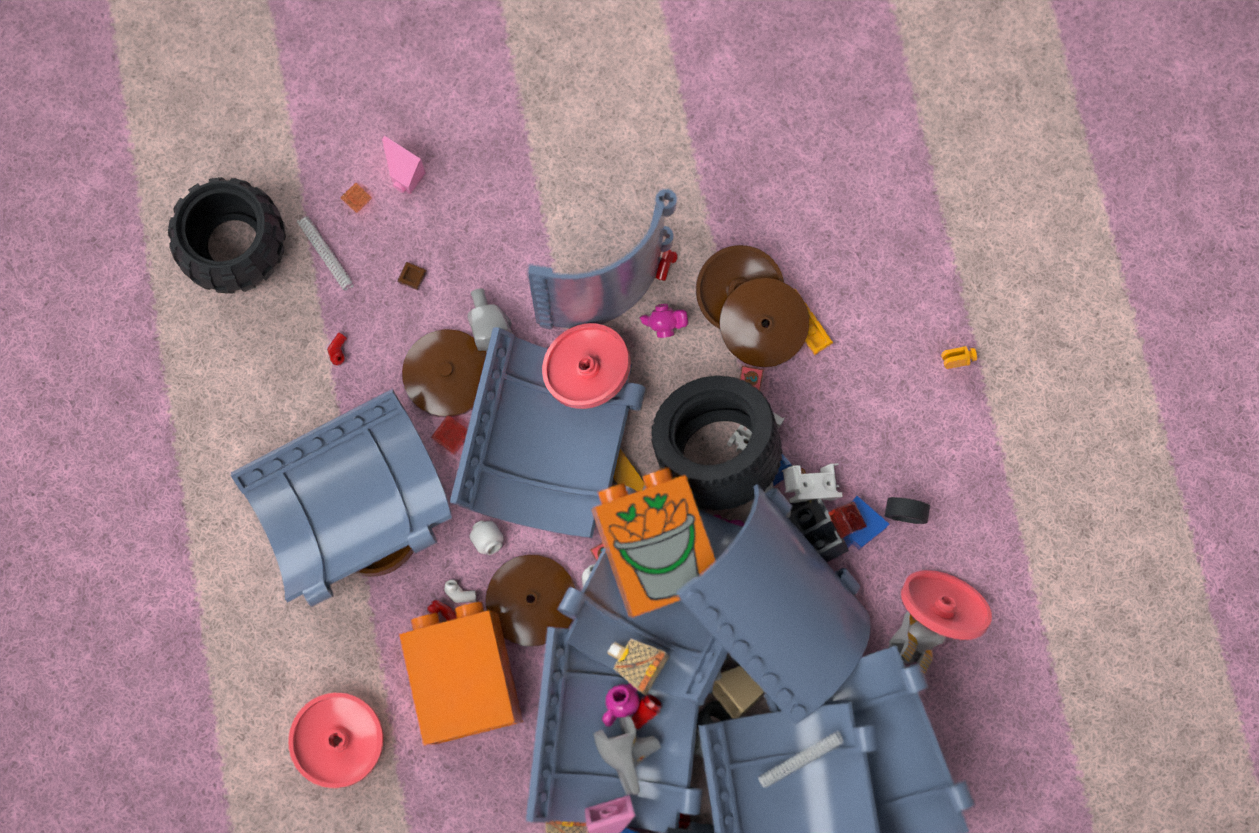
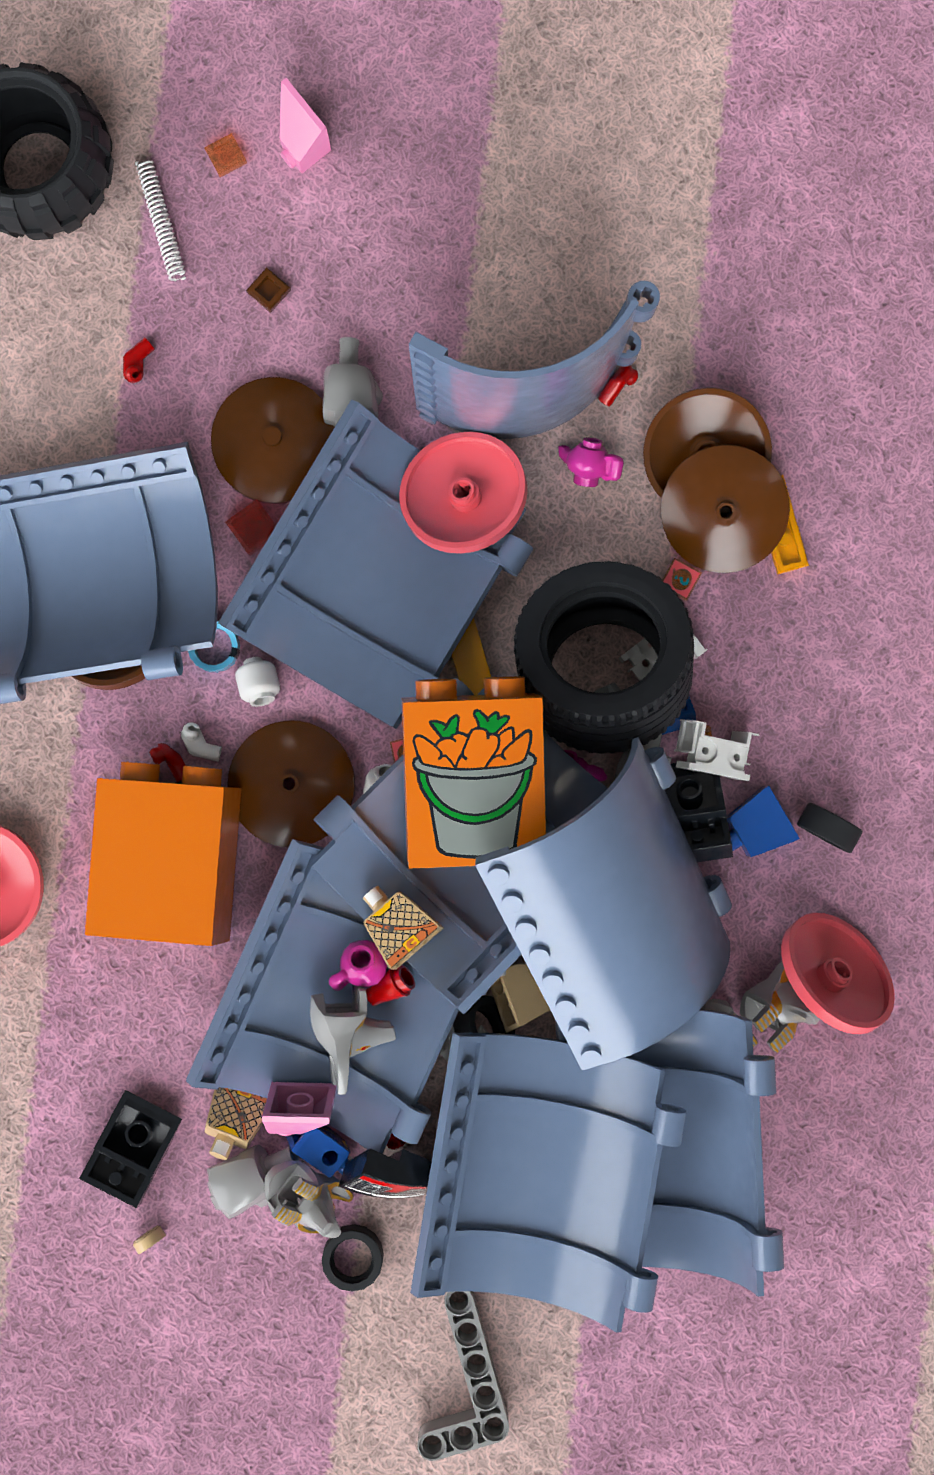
camera: 15 degrees right, 10 degrees up
white piece [758,731,843,788] -> none
clear red piece [828,501,867,539] -> none
none -> medium azure piece [188,621,240,673]

